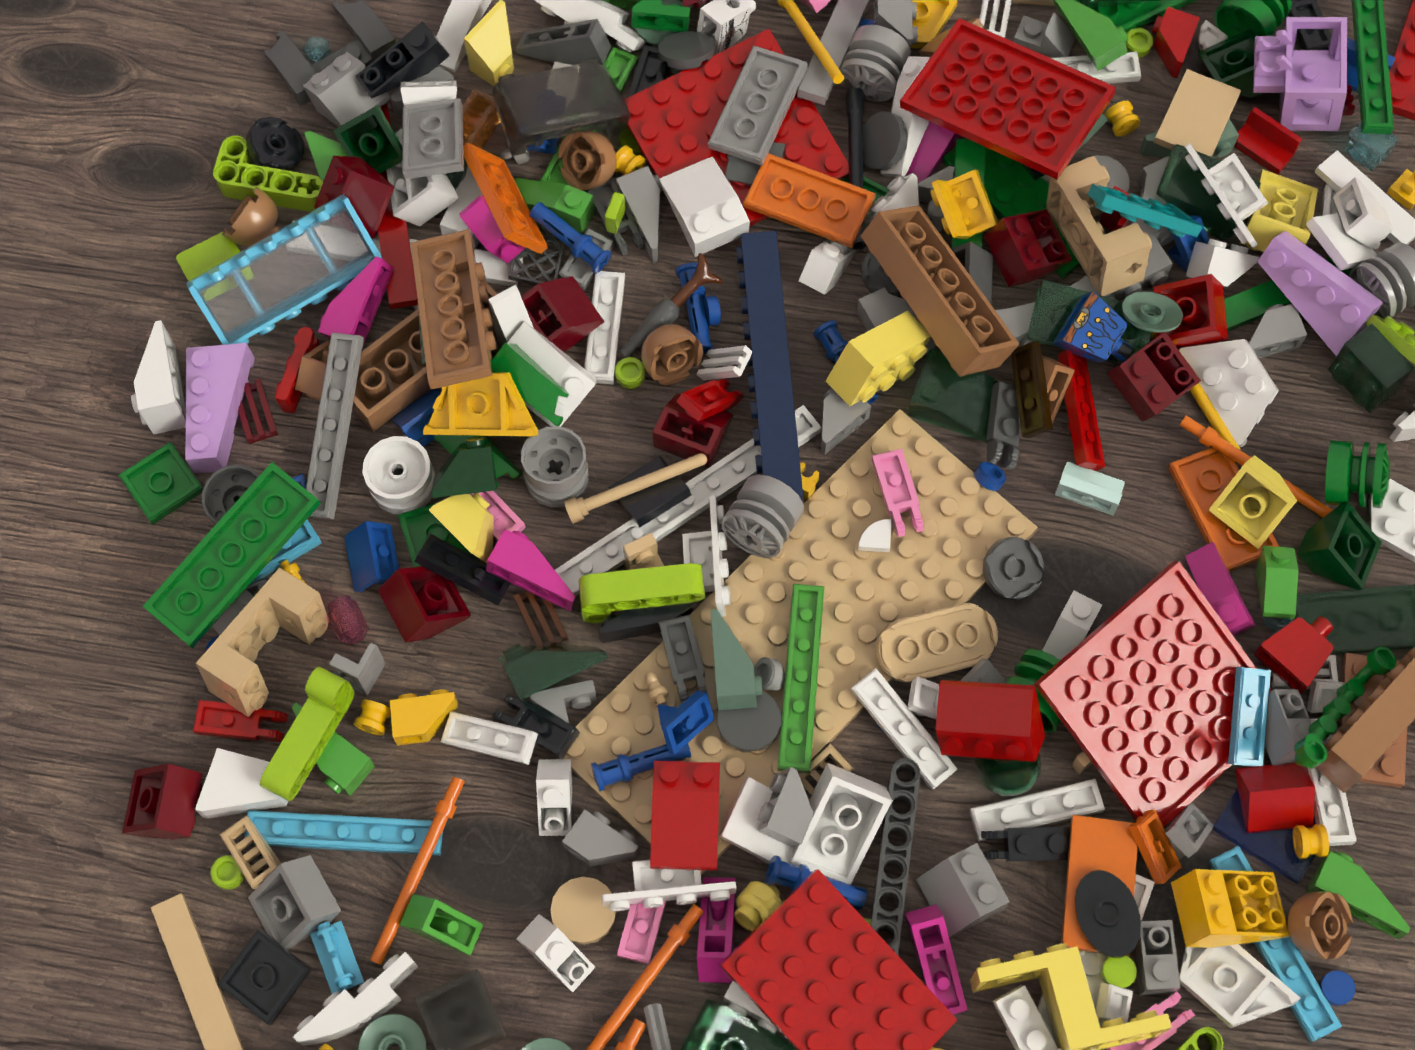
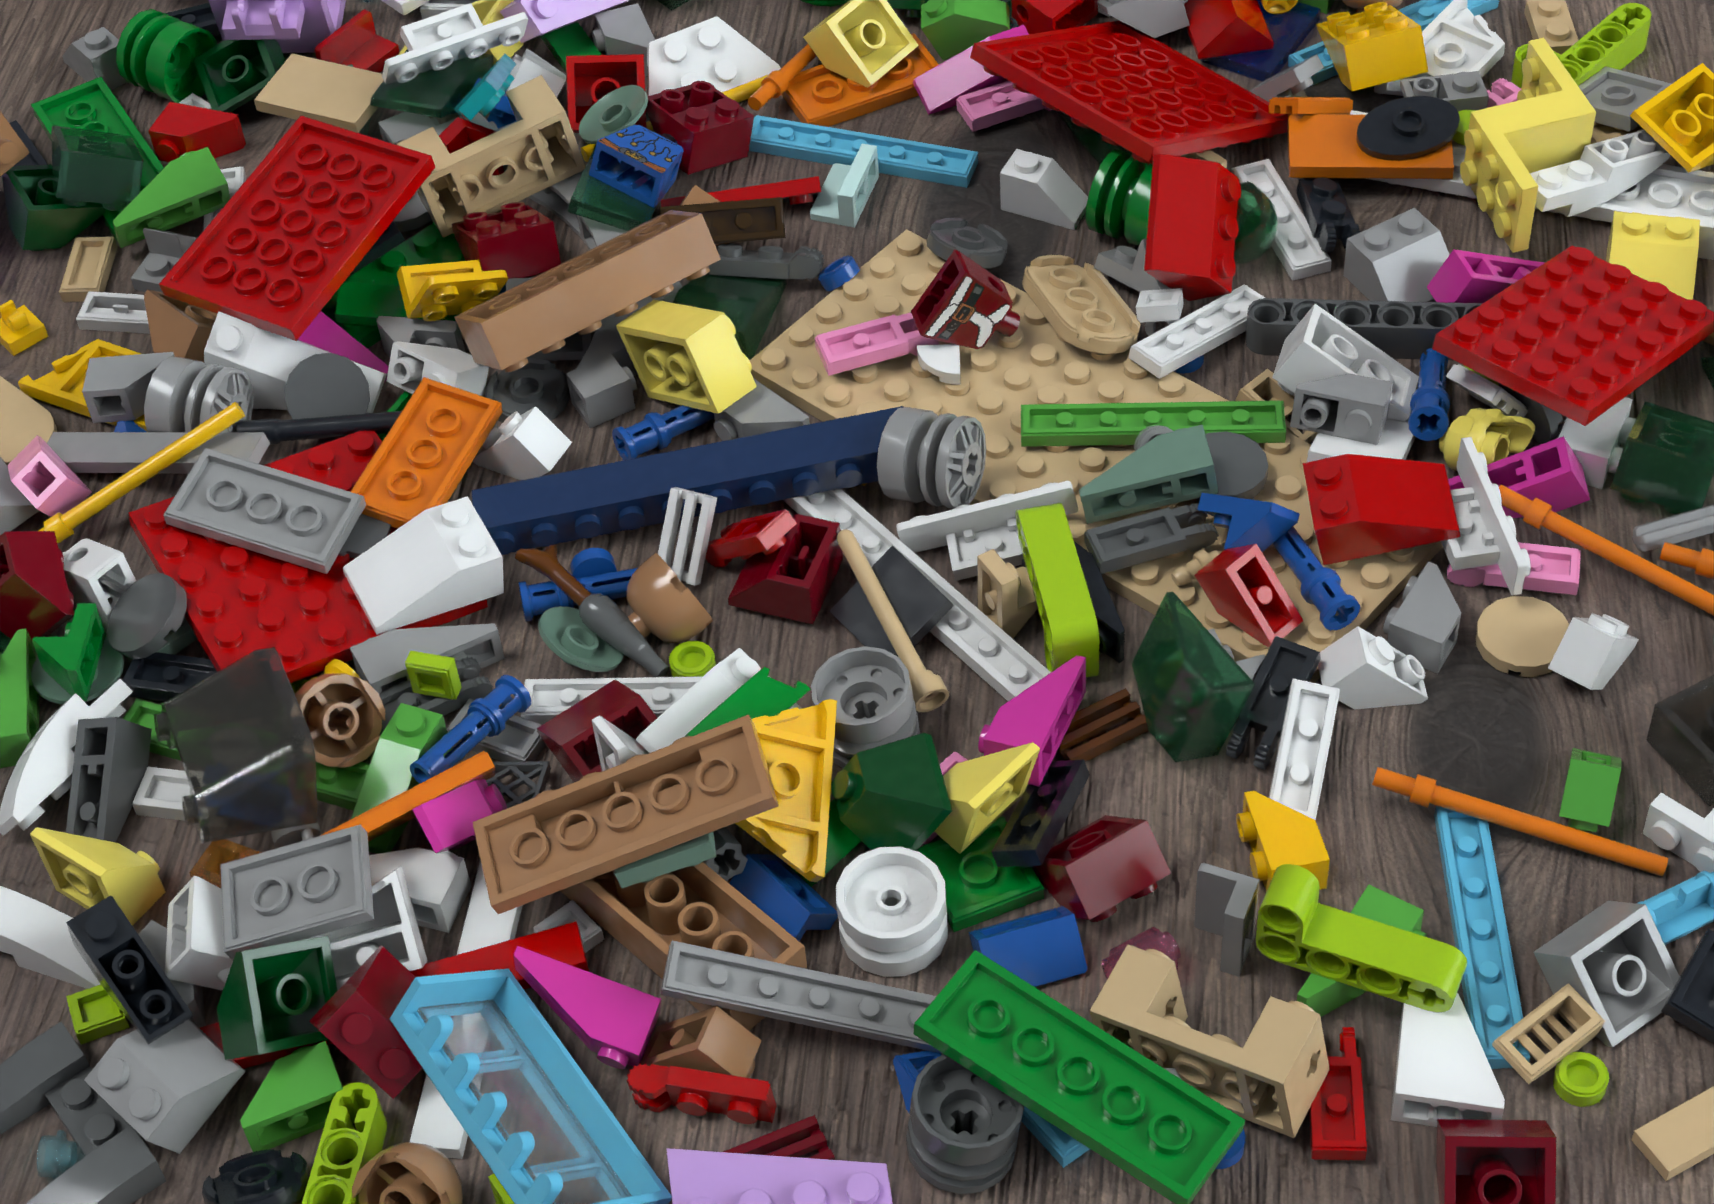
camera: 90 degrees left, 20 degrees down
medium azure tile [1228,667,1271,767] -> none
none -> sand green dish [538,606,624,672]
none -> medium azure tile [749,115,978,188]
none -> dark red torso [911,249,1020,349]
none -> red slope [1194,543,1304,648]

